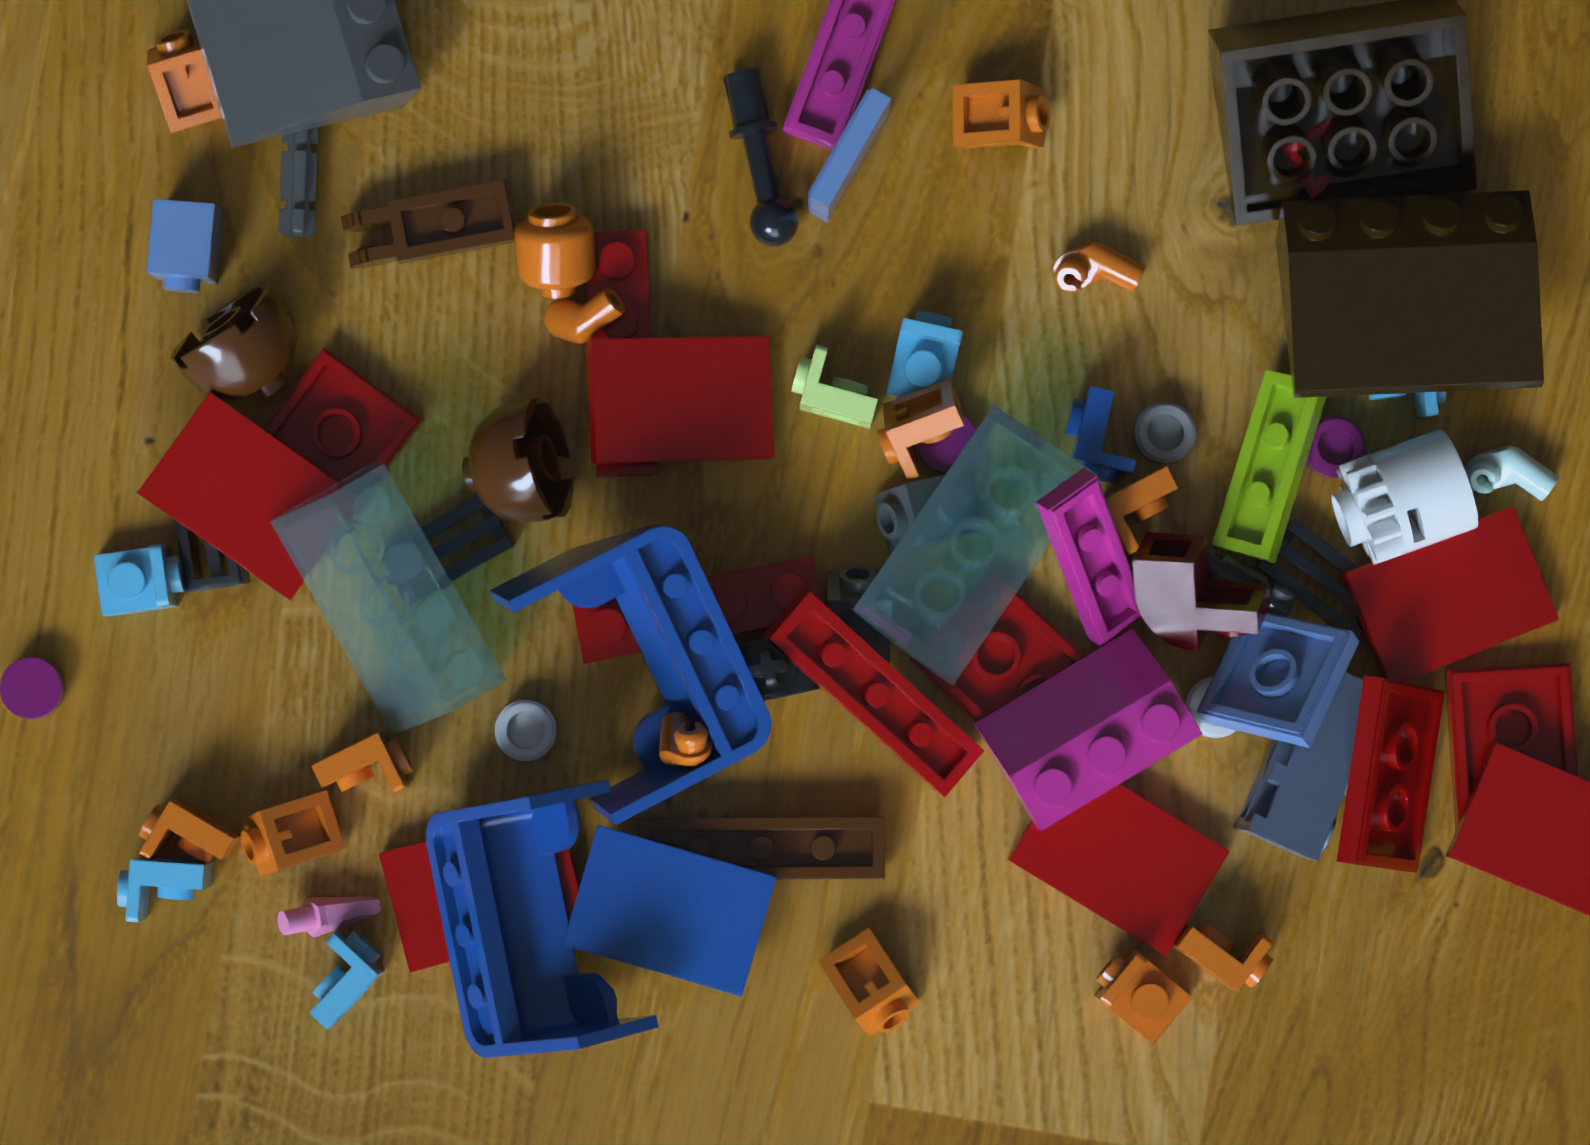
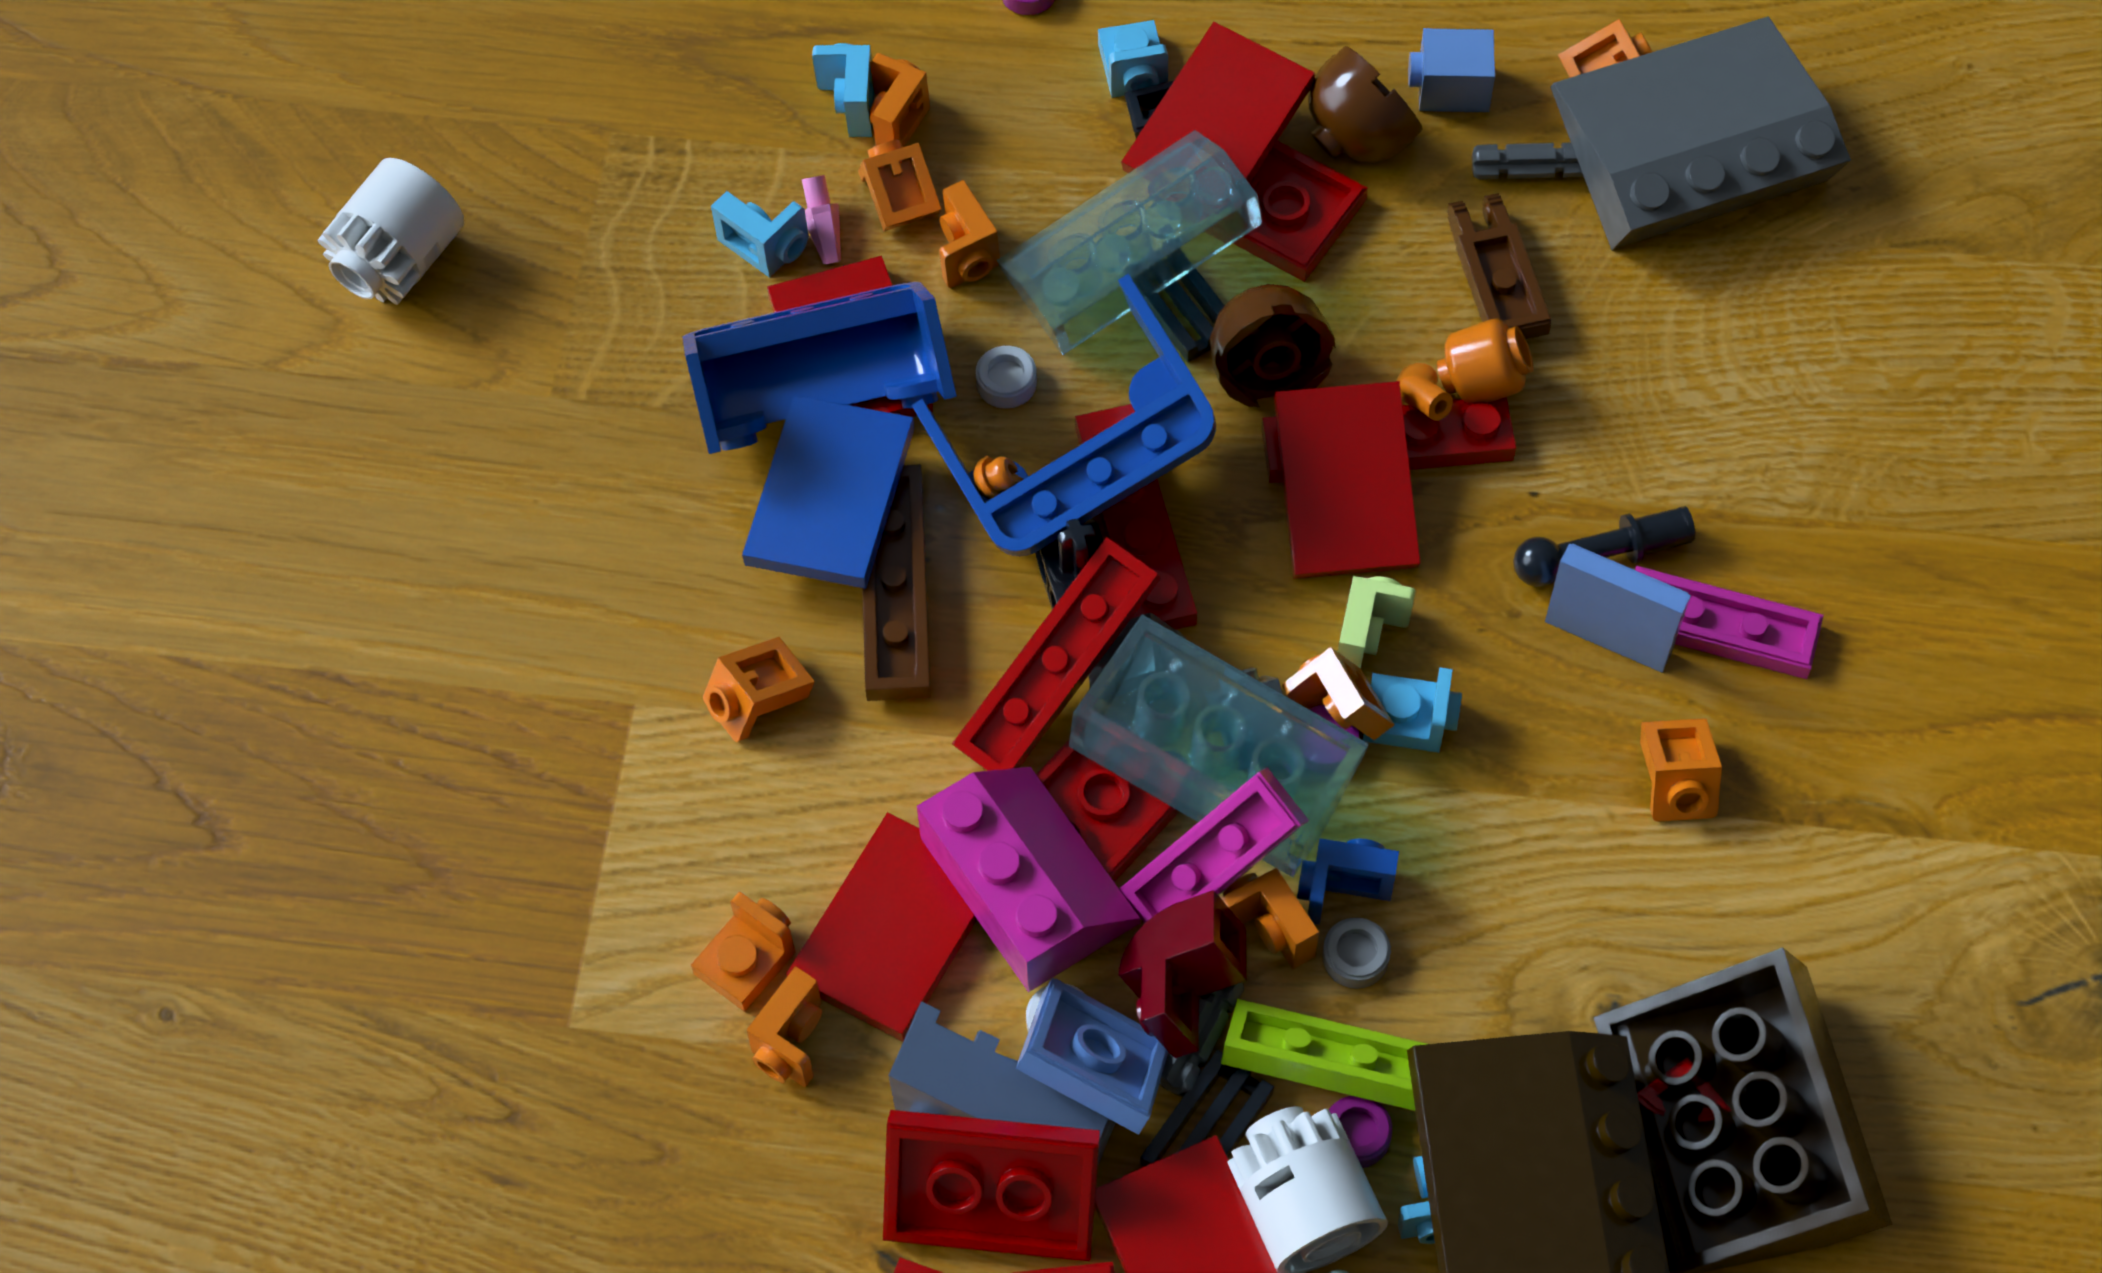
camera: 90 degrees right, 25 degrees down
orange arm [1054,241,1146,293] -> none

